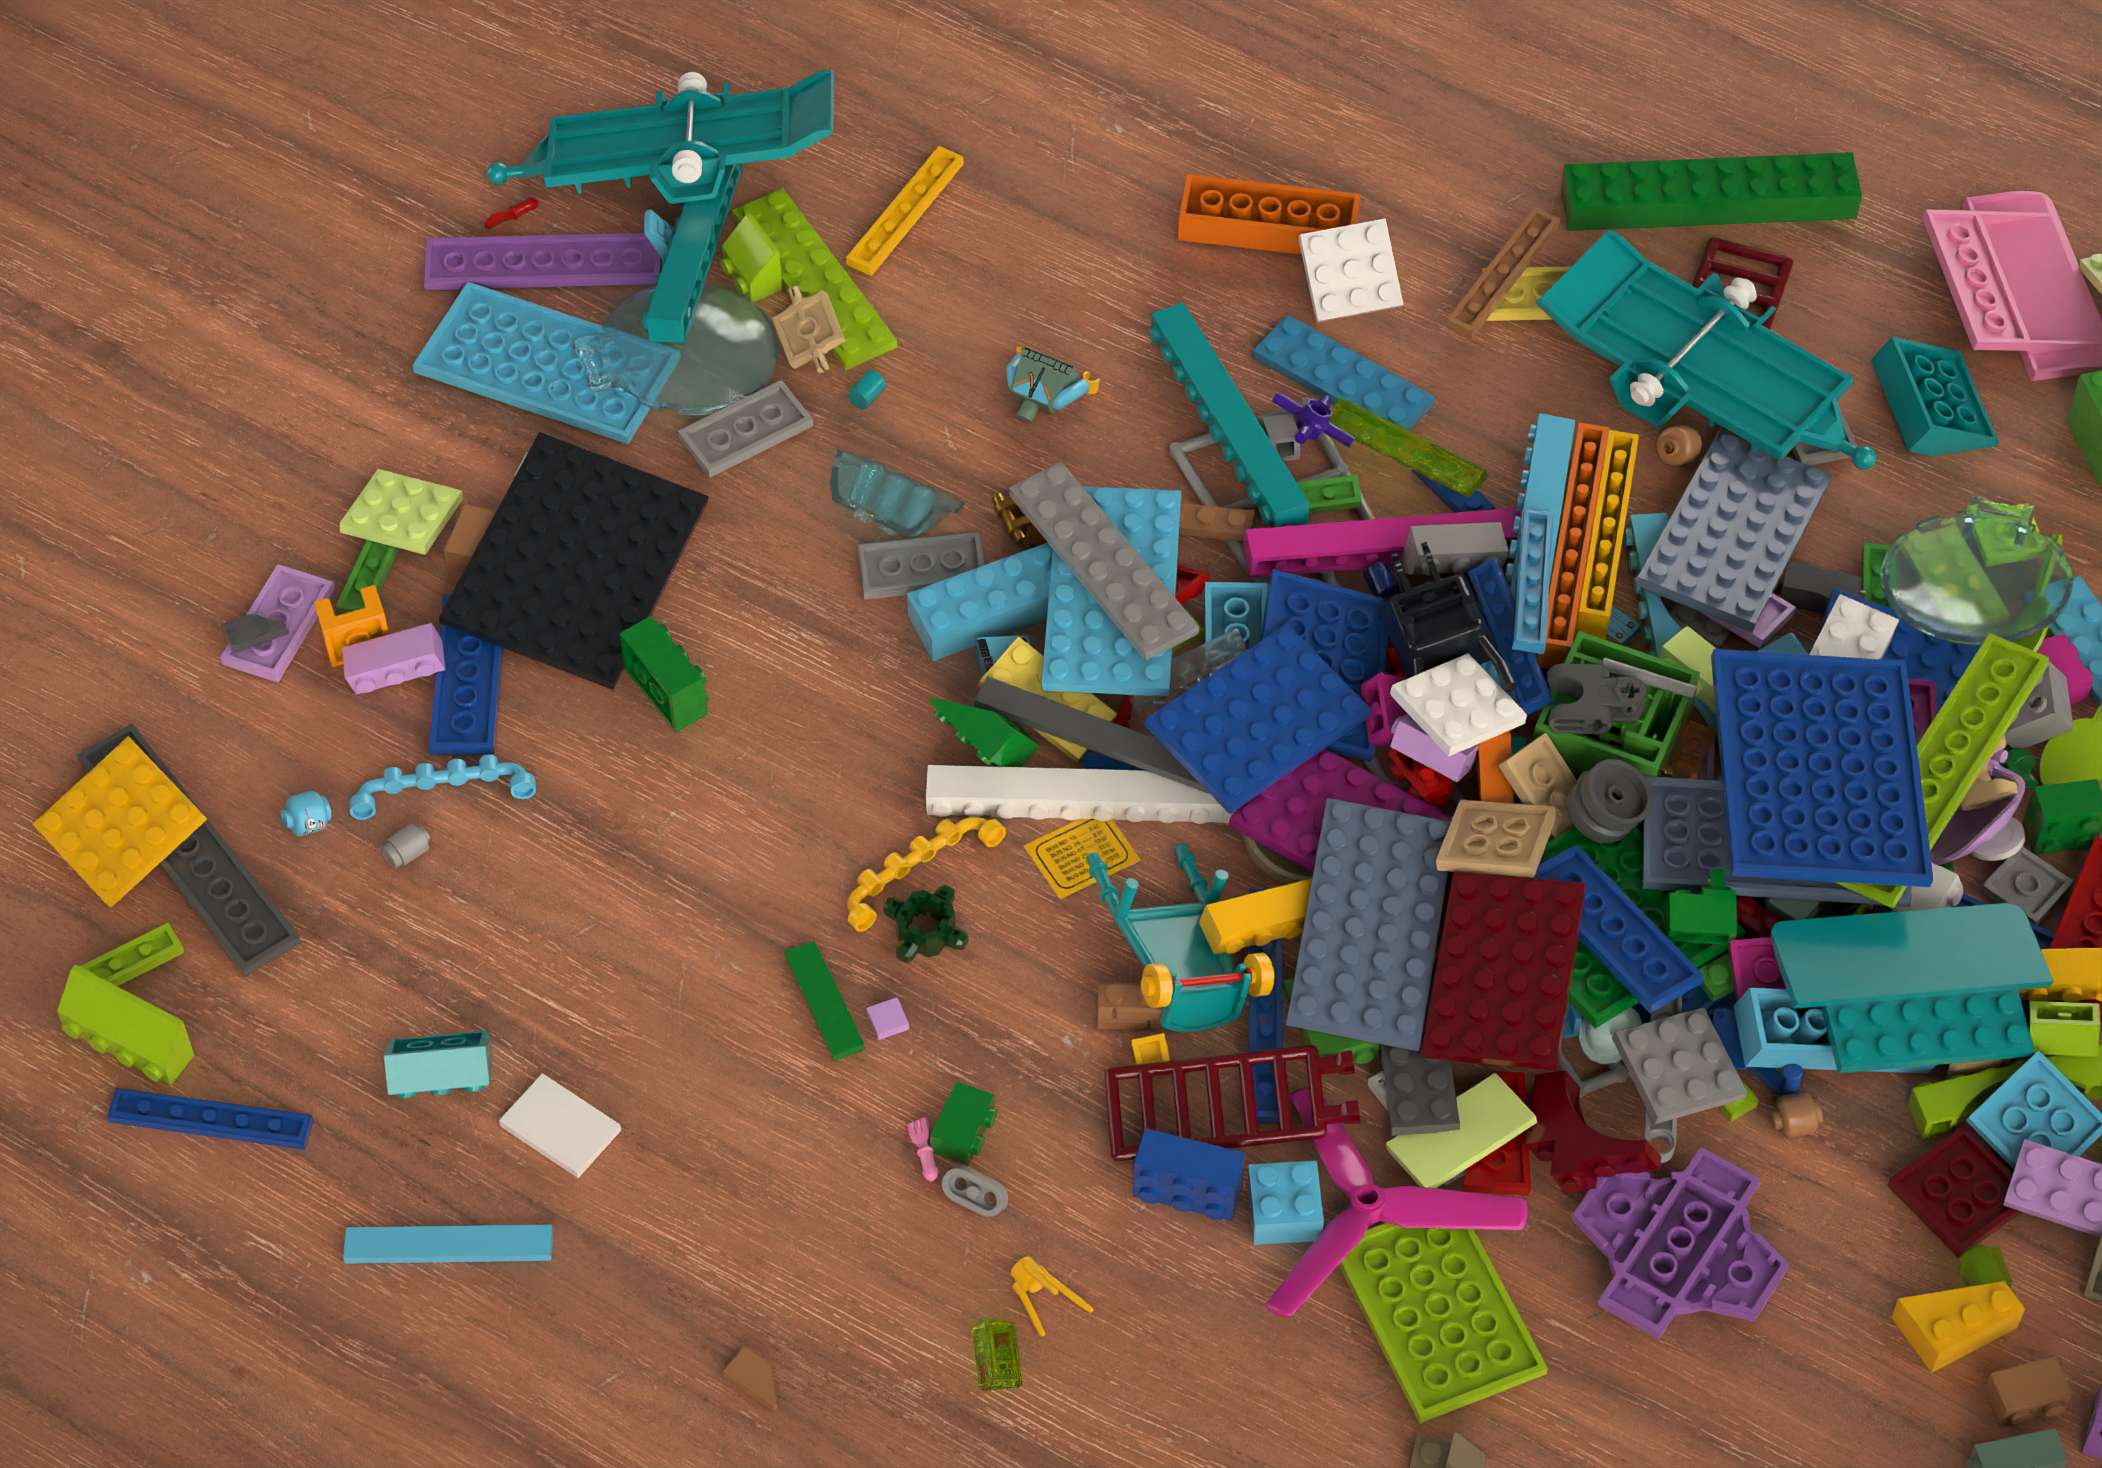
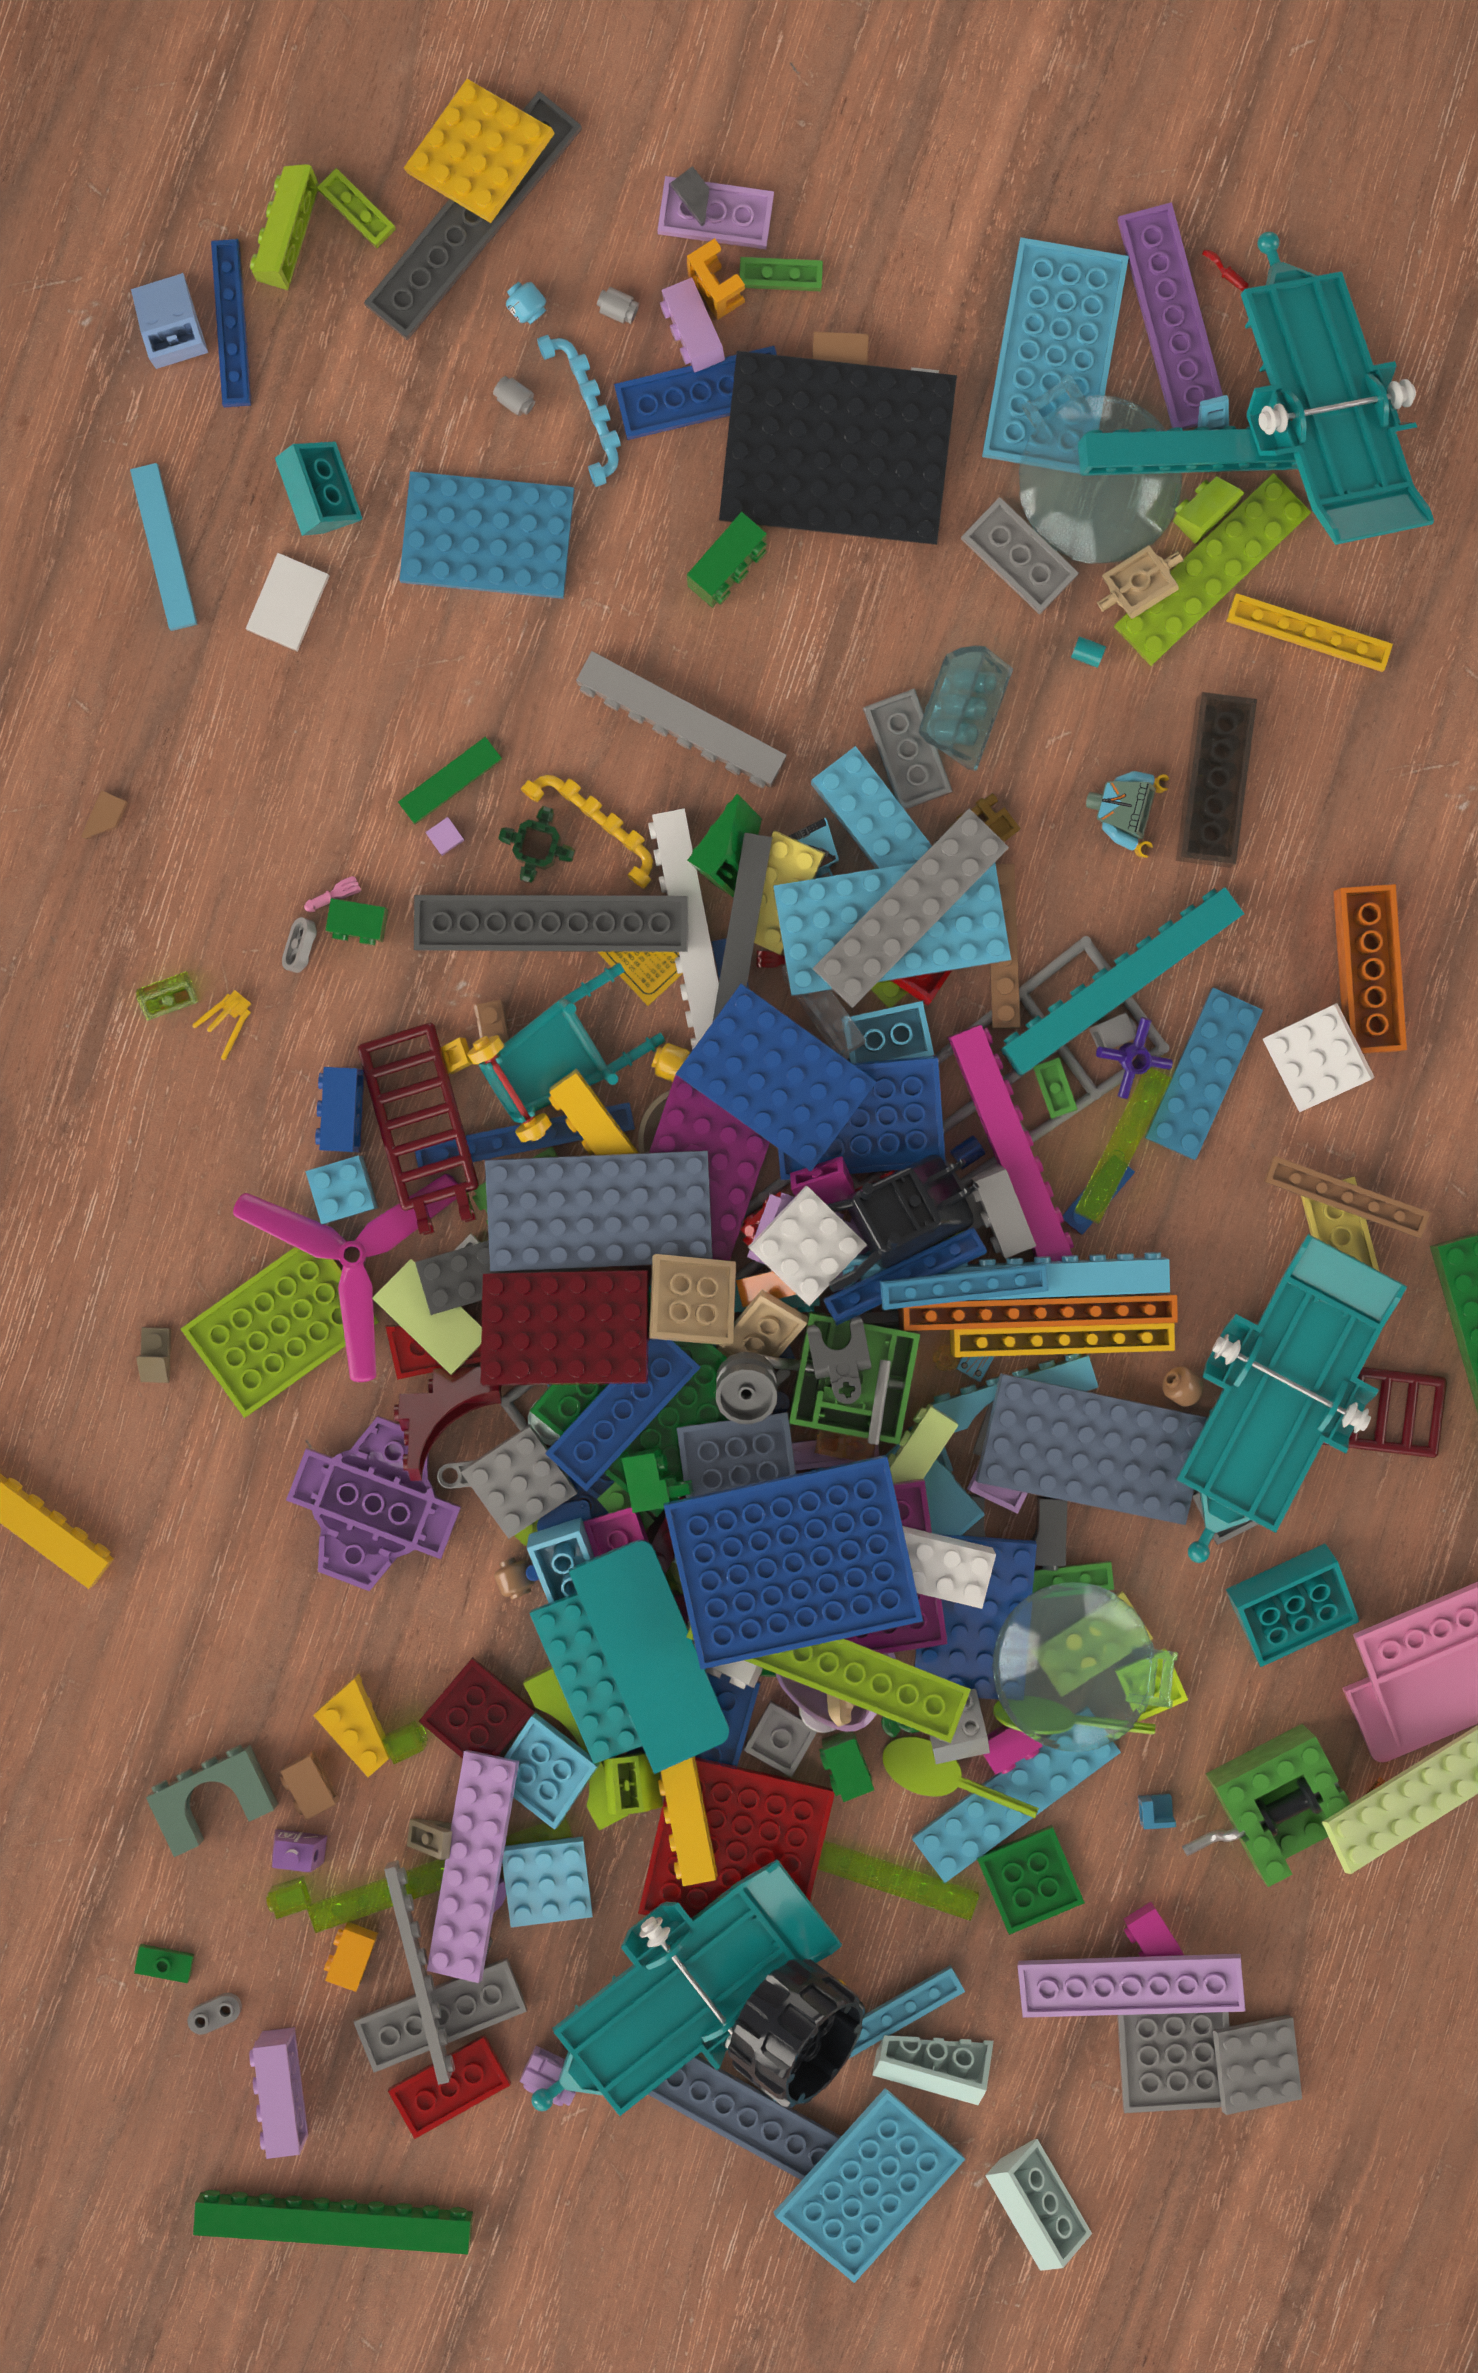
camera: 75 degrees right, 35 degrees up
yellowish green plate [340,469,463,555] -> none
none -> light blue slope [131,273,208,369]
none -> dark azure plate [399,471,574,599]
none -> dark grey plate [414,895,688,952]
none -> light grey brick [576,651,786,788]
none -> light grey brick [597,287,640,324]
none -> yellow head [651,1043,690,1082]
none -> clear smoke brick [1176,692,1257,868]

